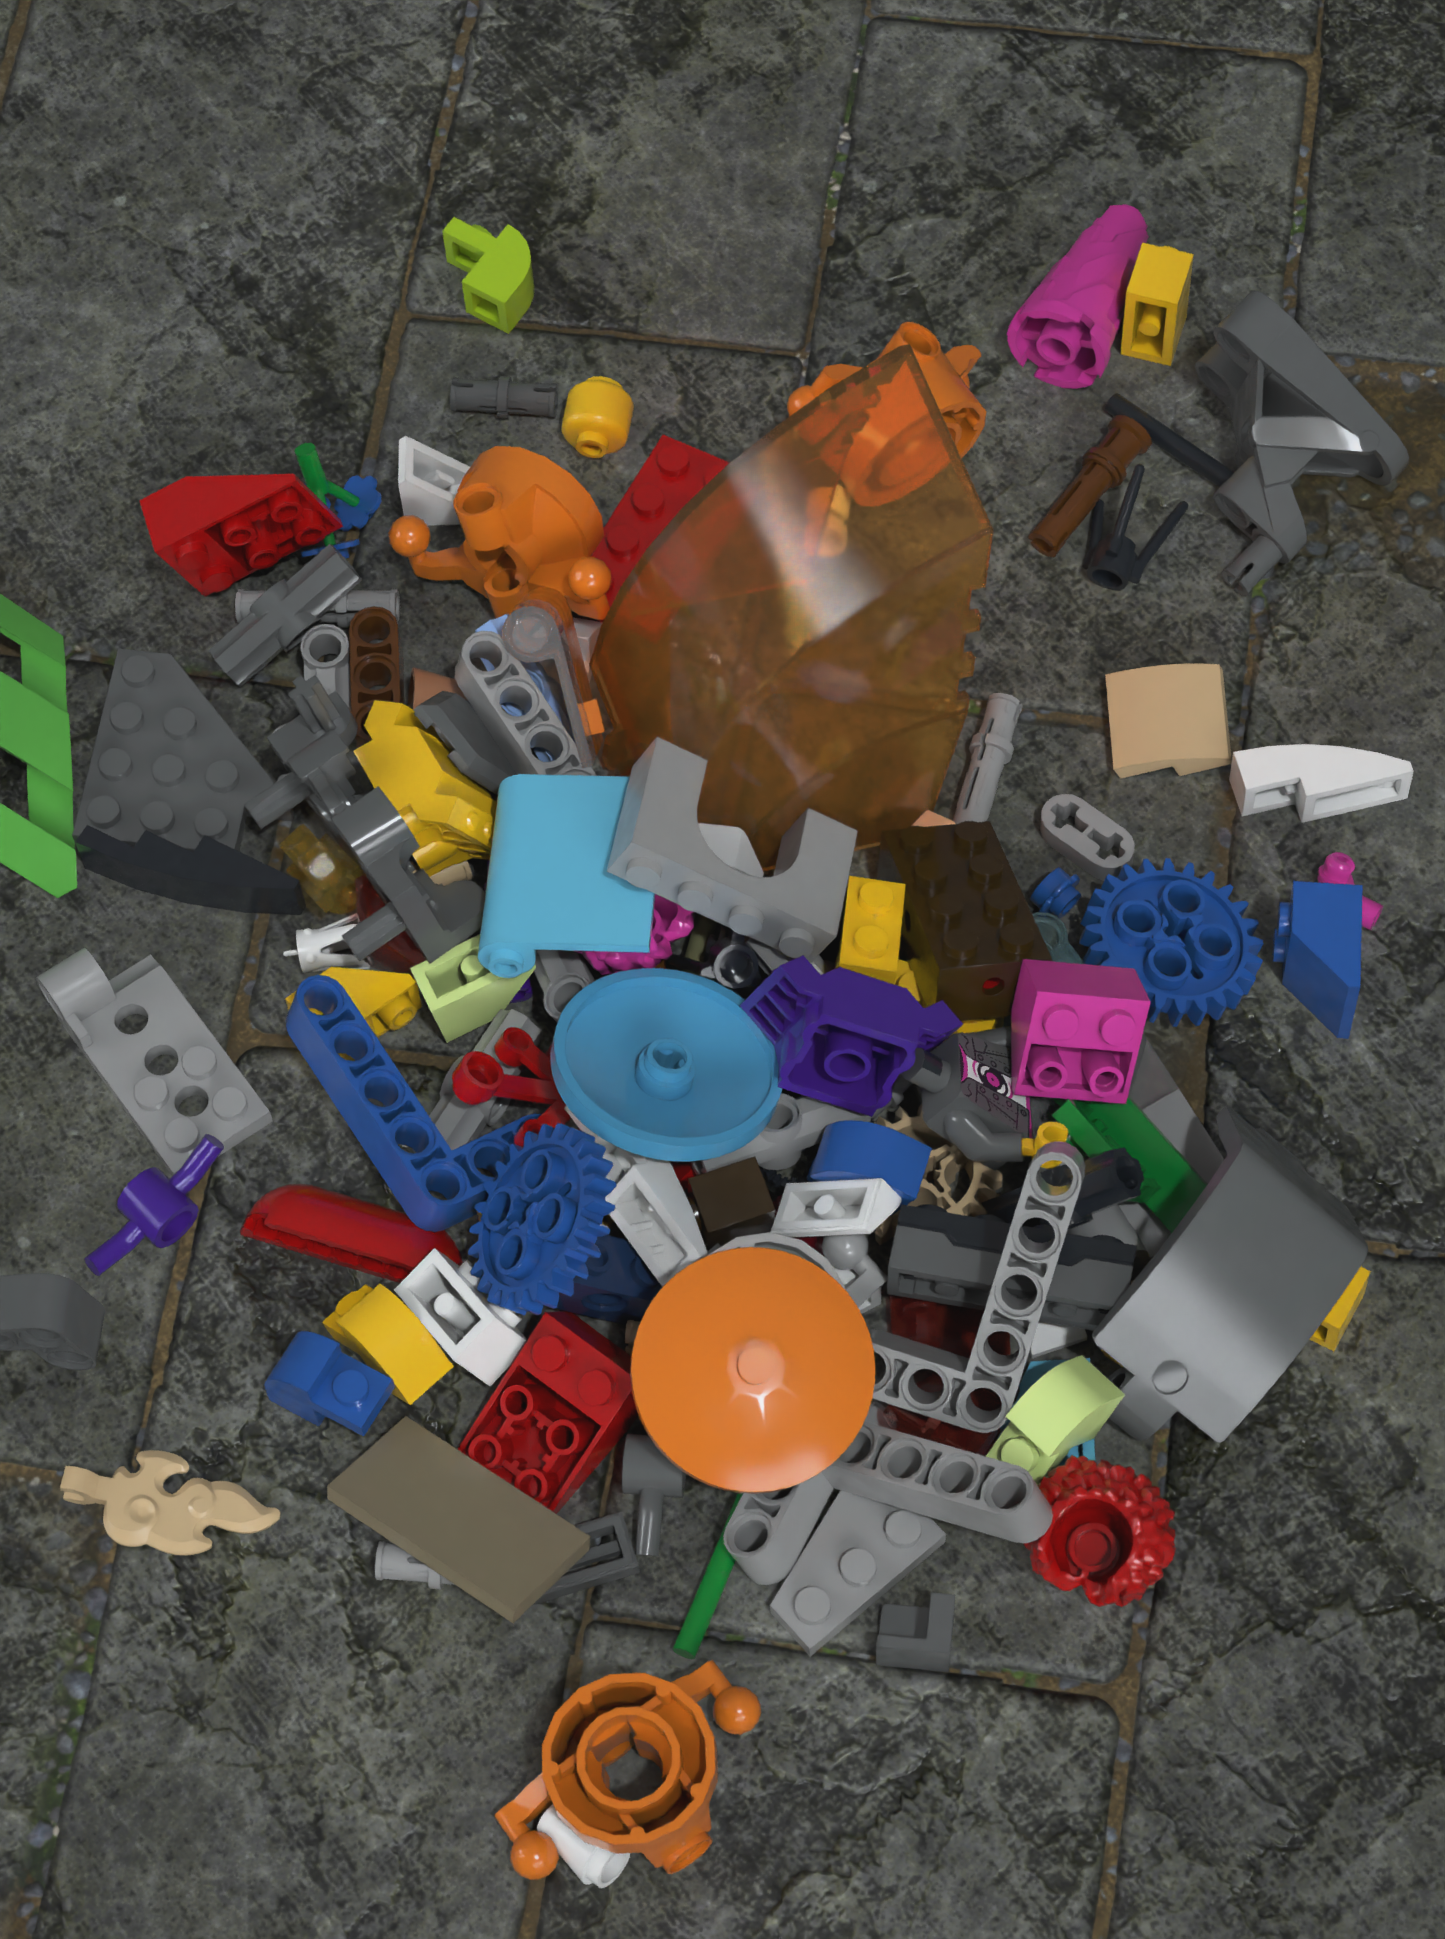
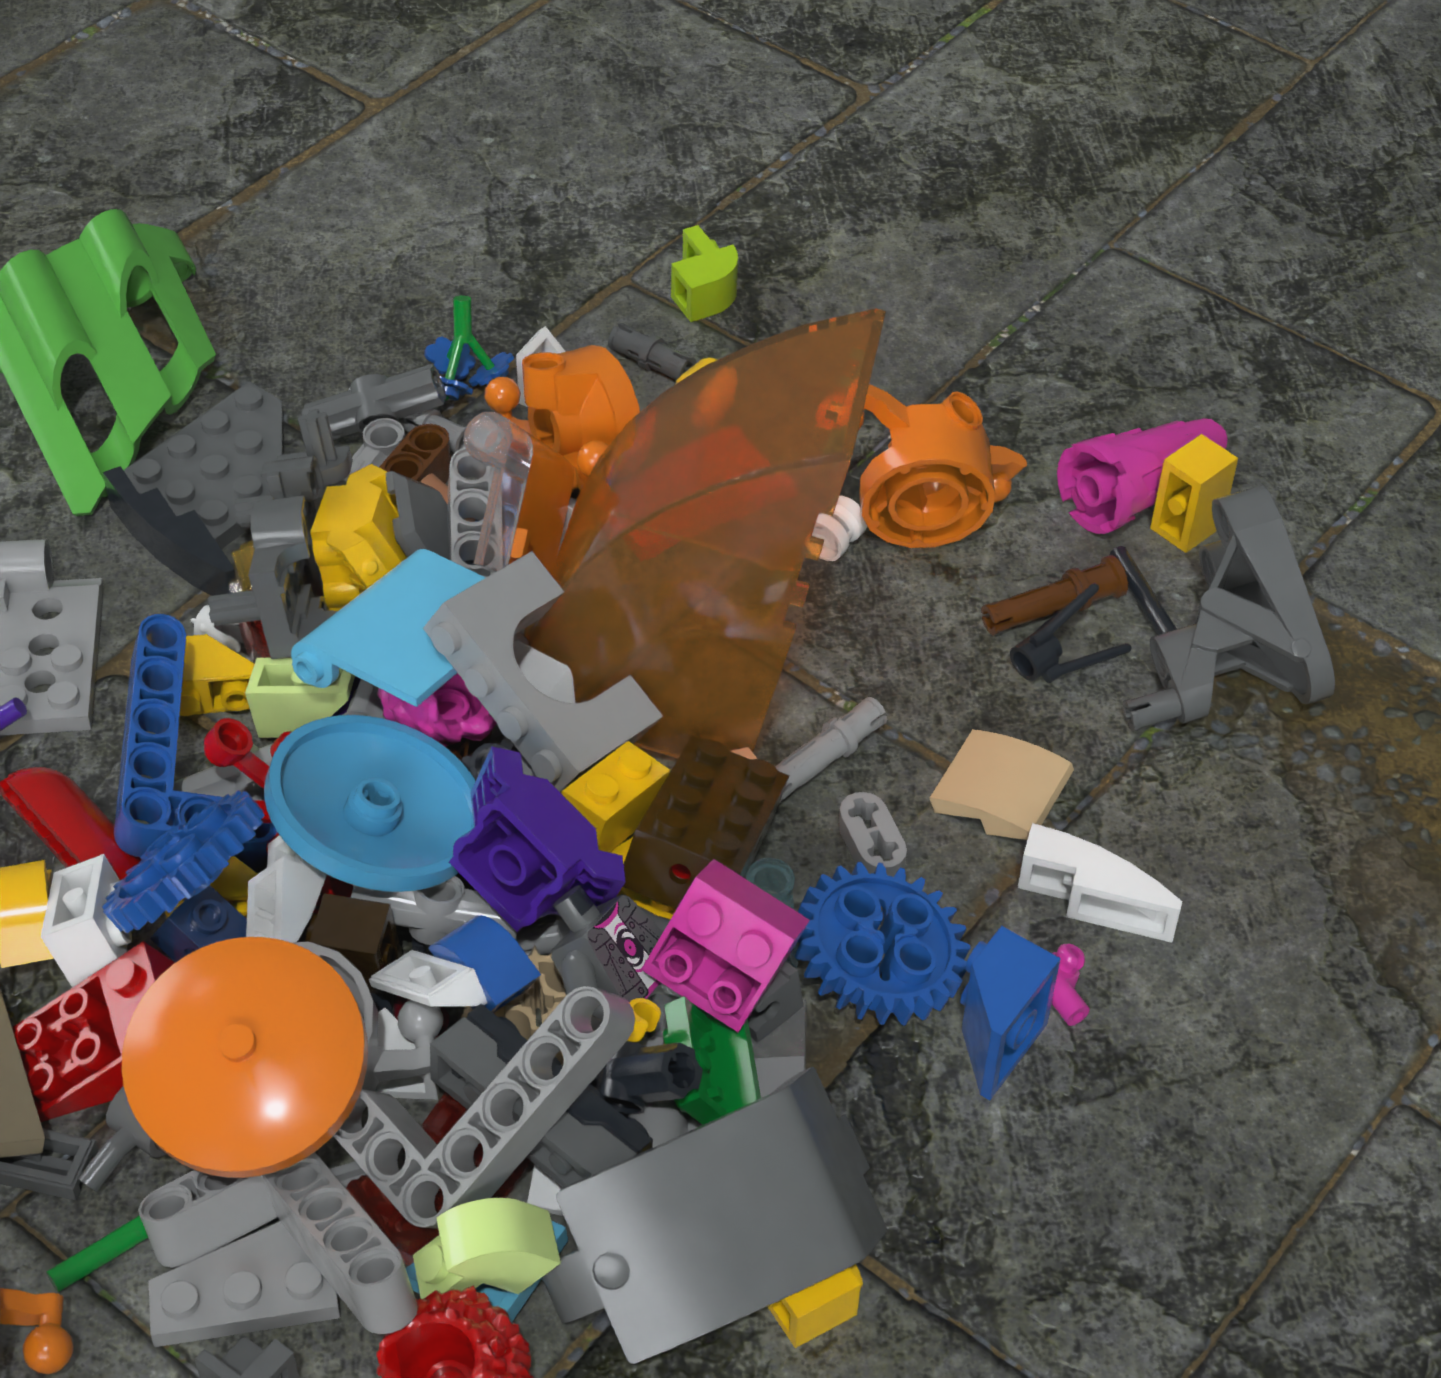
camera: 25 degrees right, 15 degrees down
red slope [139,474,343,597] -> none
blue plate [1030,867,1081,919] -> none

